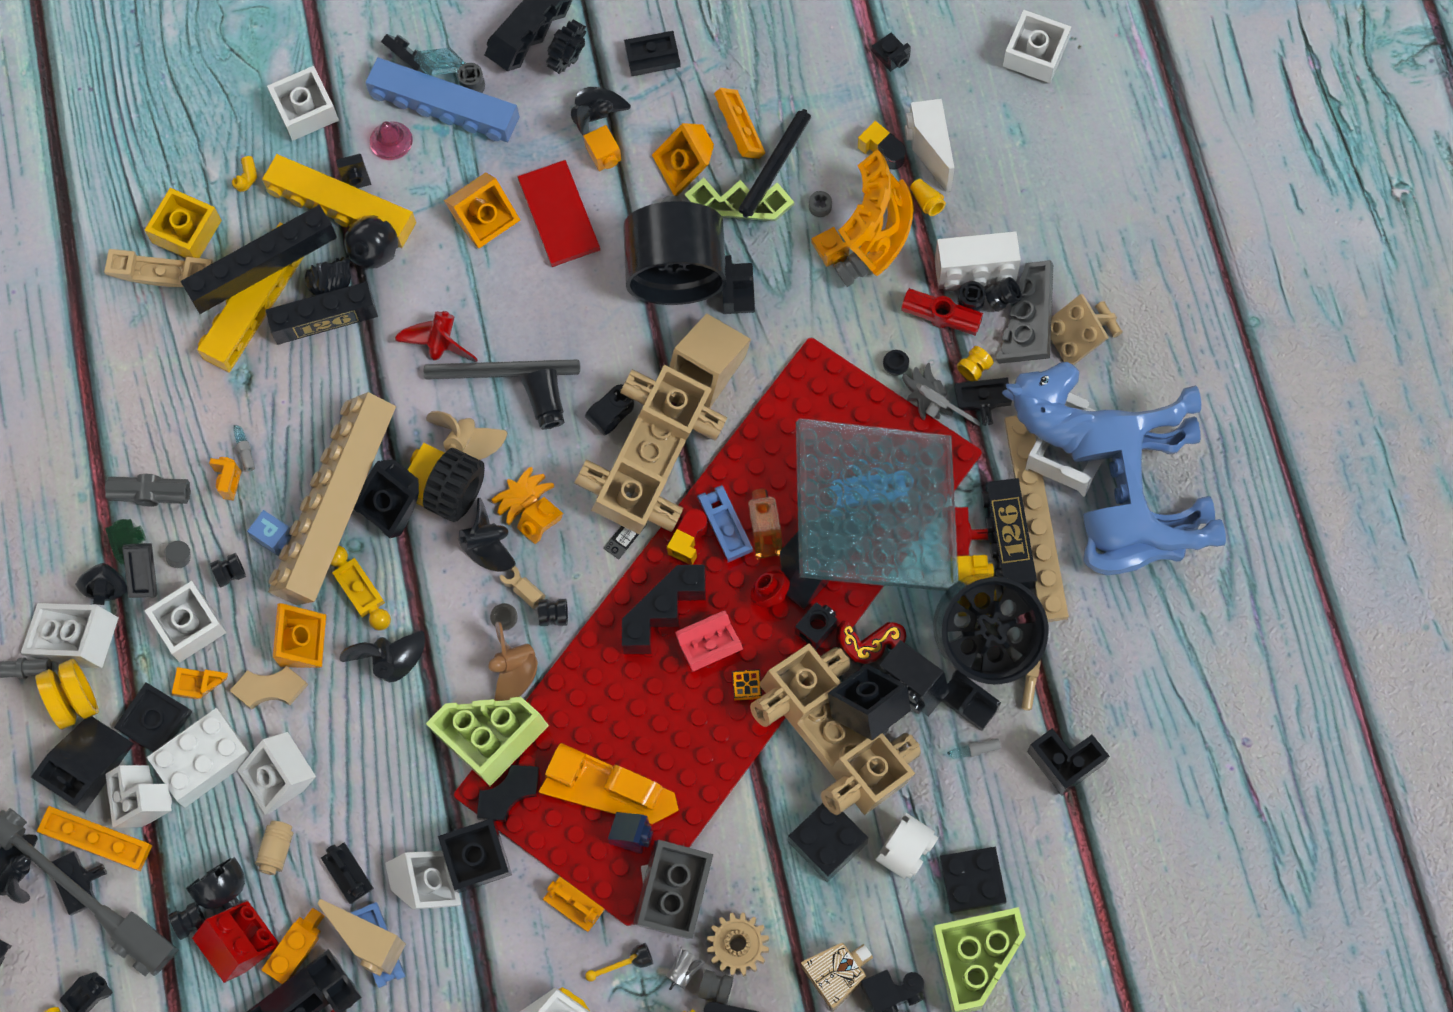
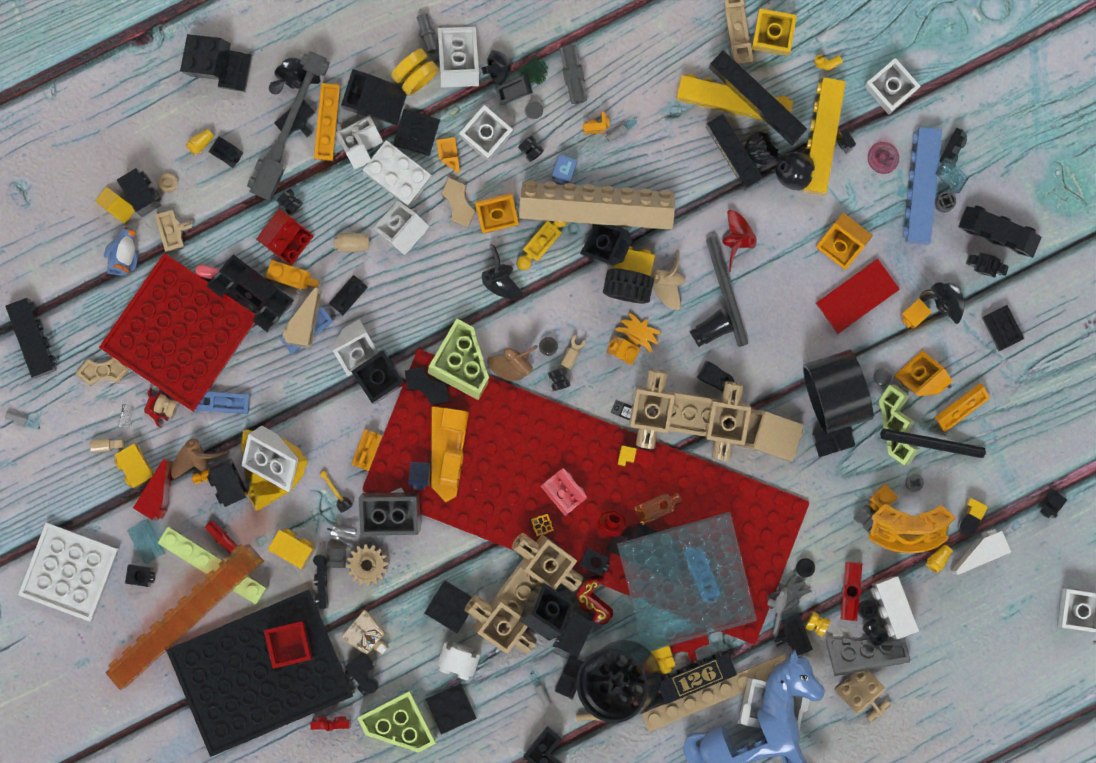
camera: 70 degrees right, 15 degrees up
black cylinder [186,857,245,911] -> none
black piece [458,498,516,572] -> none
black brick [622,565,706,654] -> none
medium blue plate [697,485,753,562] -> none

